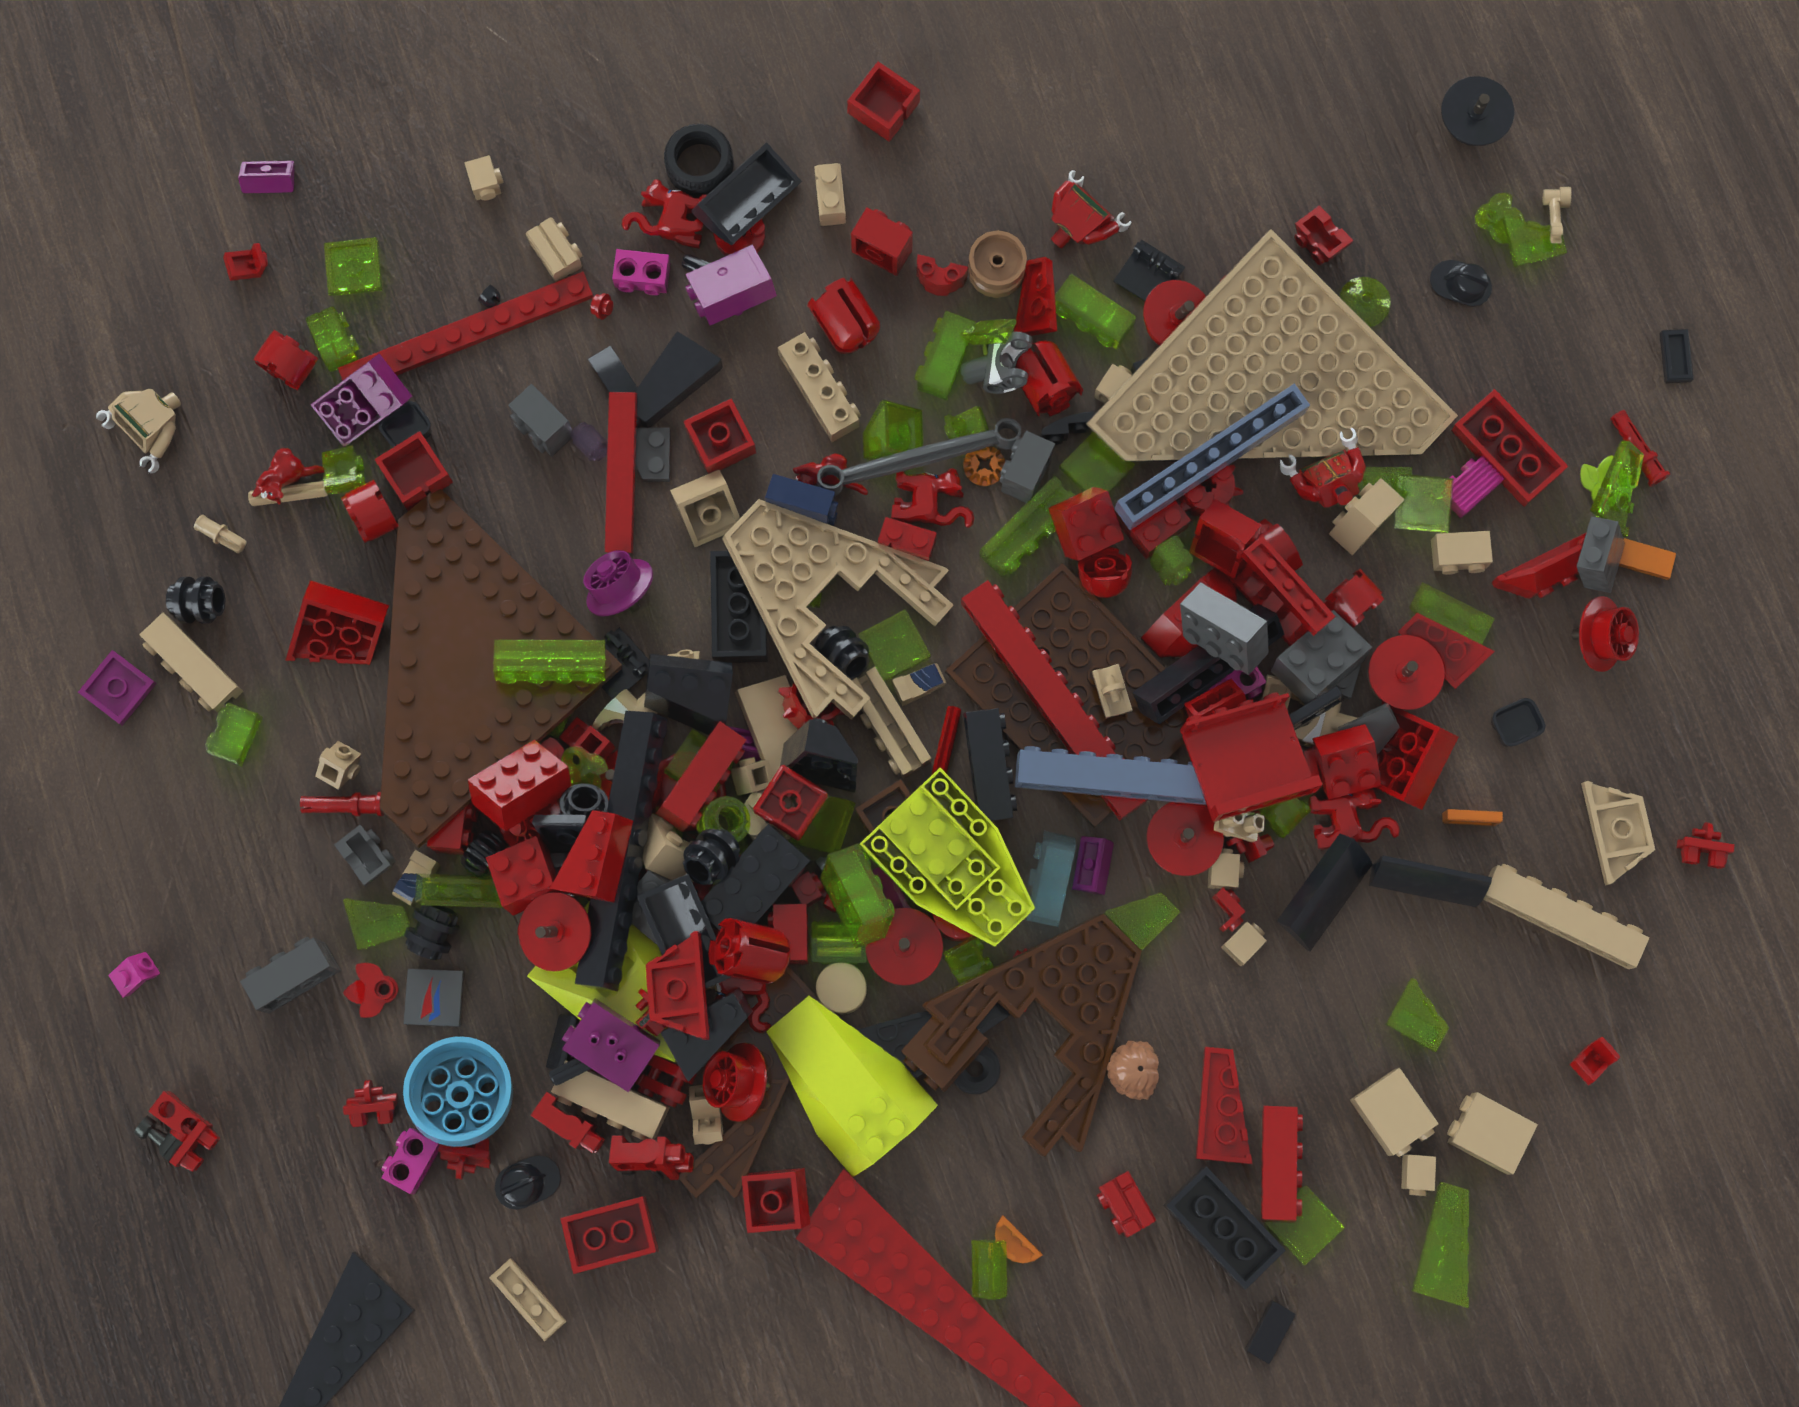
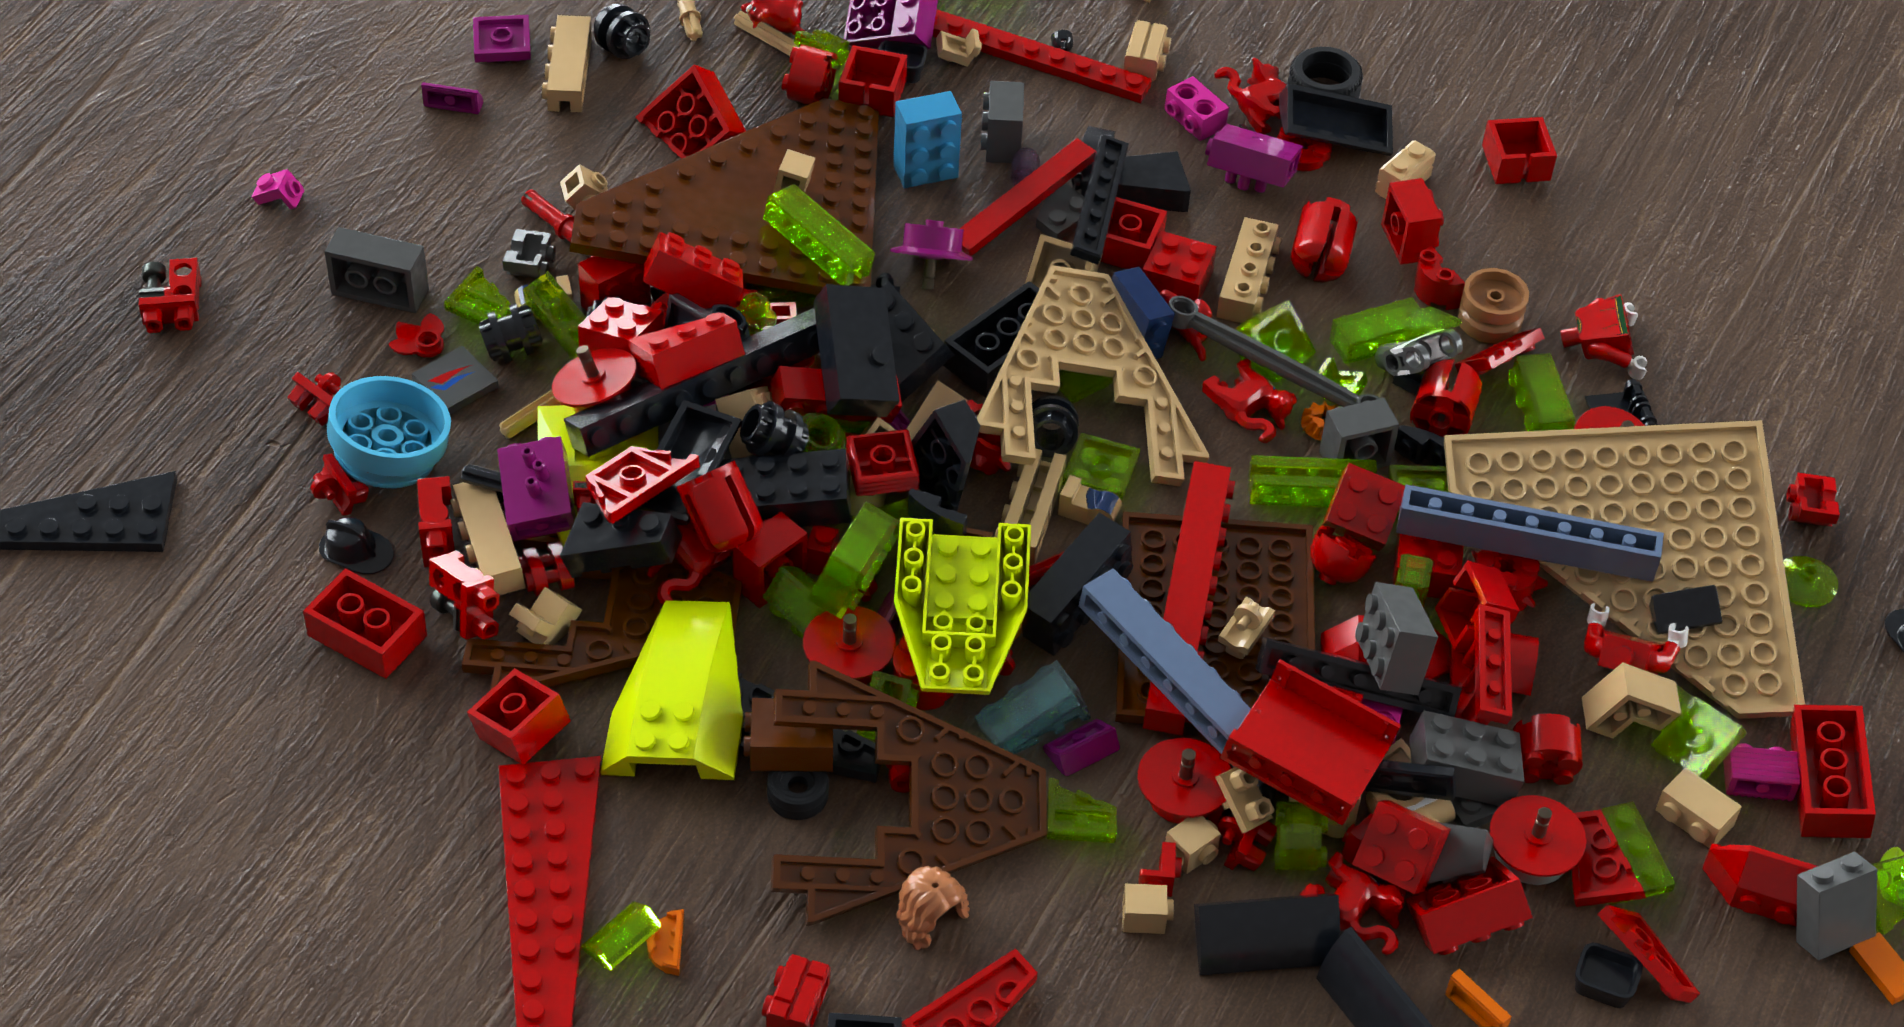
camera: 45 degrees right, 30 degrees down
clear neon green brick [206,702,263,767] -> none
dark pink brick [381,1128,439,1194] -> none
tan tile [489,1258,567,1341] -> none
red plate [590,293,613,320] -> none
red piece [703,1043,770,1122] -> none
tan head [816,962,867,1015] -> none
red brick [878,517,937,561] -> none
red piece [1572,596,1639,672] -> none
none -> magenta slope [421,82,484,114]
none -> tan axle [499,390,561,439]
none -> tan brick [774,149,815,201]
none -> black brick [813,284,900,417]
none -> dark azure brick [893,91,962,188]
none -> black slope [908,489,968,536]
none -> tan bracket [936,28,982,67]
none -> black tile [1070,134,1129,265]
none -> red brick [1142,231,1217,301]
none -> red wing [1597,905,1700,1003]
none -> black slope [1649,585,1722,635]

